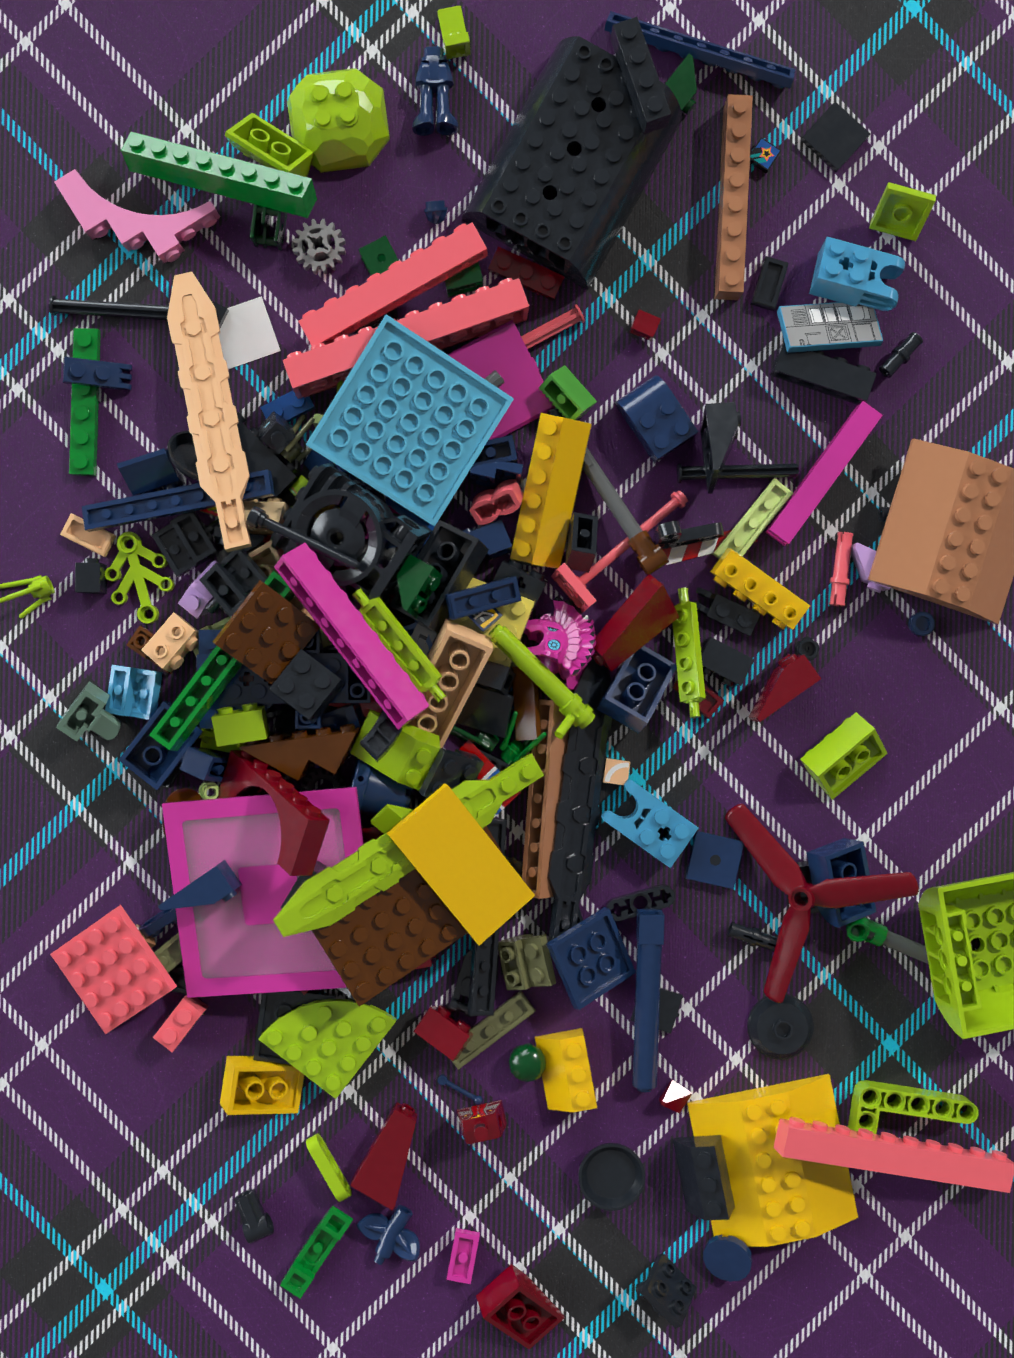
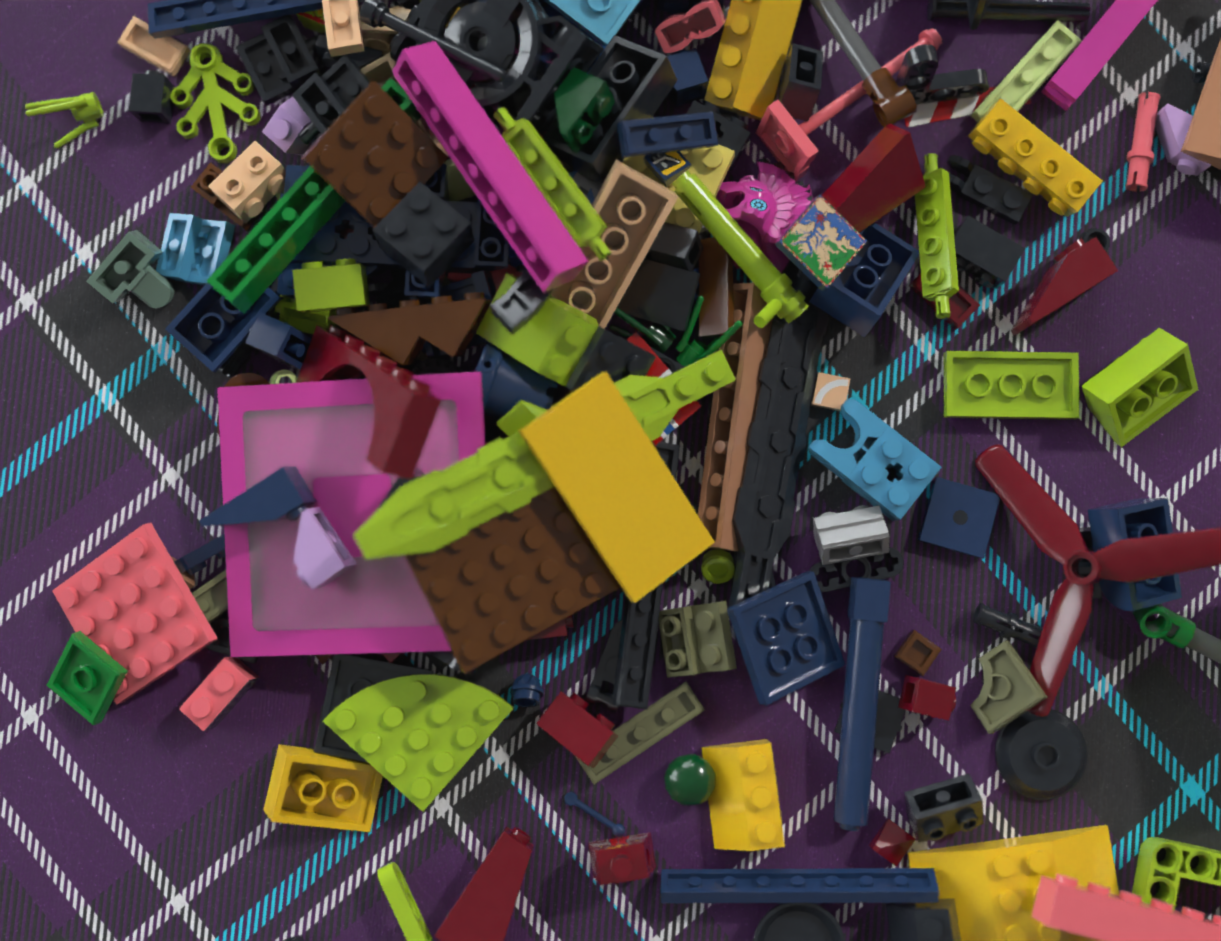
camera: 10 degrees right, 5 degrees down
none -> green tile [46,631,128,726]
none -> lavender slope [293,507,357,590]
none -> dark blue plate [510,673,544,707]
none -> dark blue plate [661,868,939,904]
none -> lime tile [701,549,735,584]
none -> tile [775,194,868,291]
none -> light grey brick [813,505,889,565]
none -> reddish brown tile [893,630,942,676]
none -> dark red brick [898,675,956,721]
none -> black brick [904,773,984,843]
none -> lime plate [944,351,1079,420]
none -> olive tile [970,640,1048,734]

